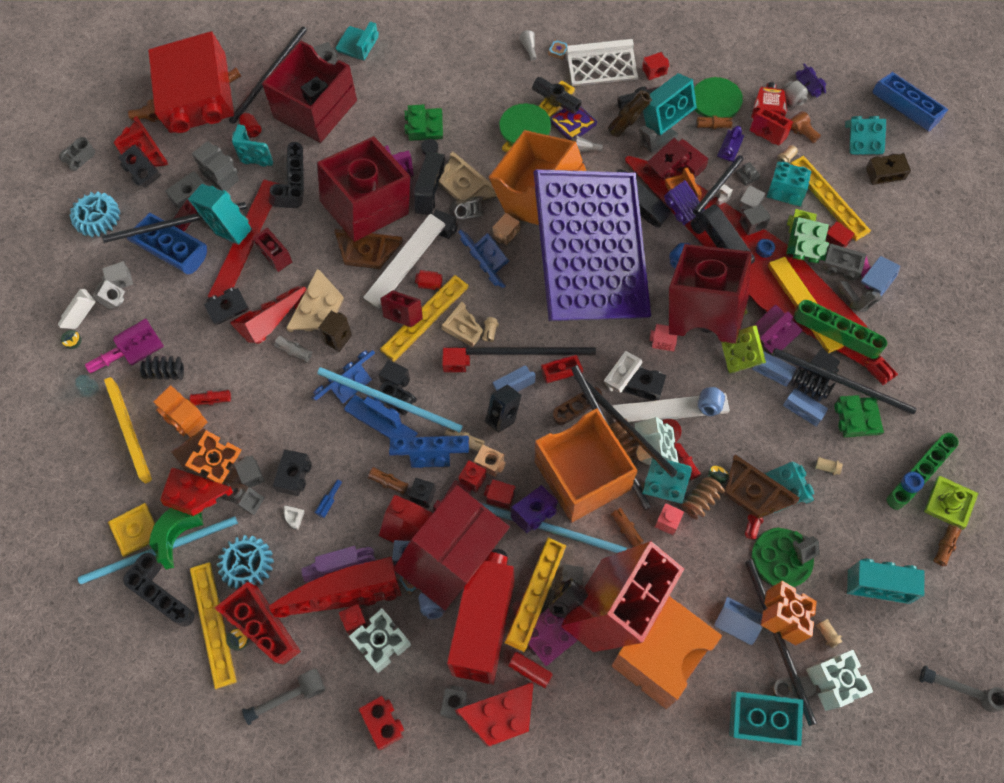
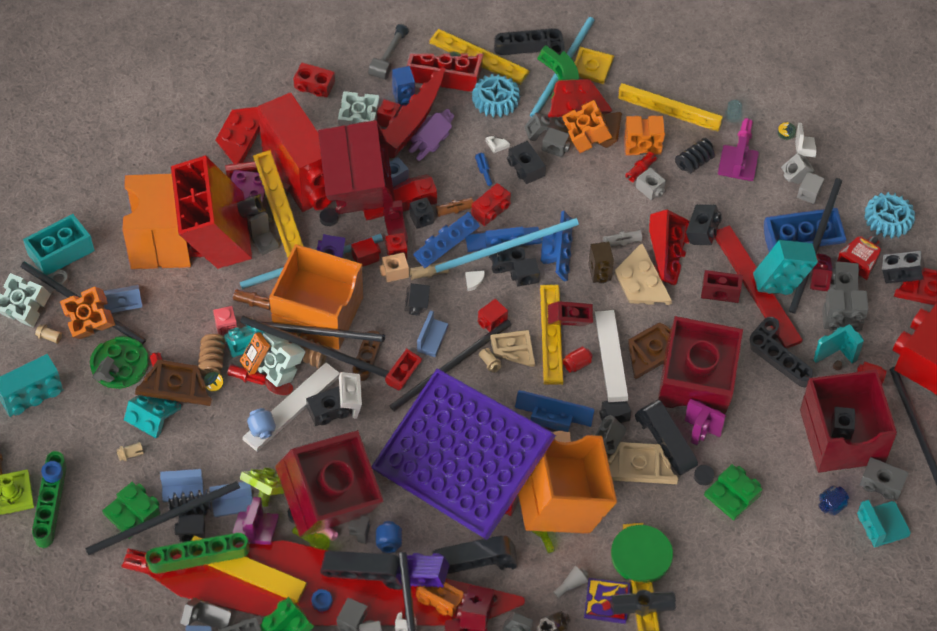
camera: 135 degrees right, 10 degrees down
none -> orange tile [240,332,270,375]
none -> blue brick [392,66,415,107]
none -> white tile [465,271,484,291]
none -> red brick [471,183,511,227]
none -> light grey brick [636,168,666,200]
none -> clear blue head [818,485,849,516]
none -> red torso [837,236,881,280]

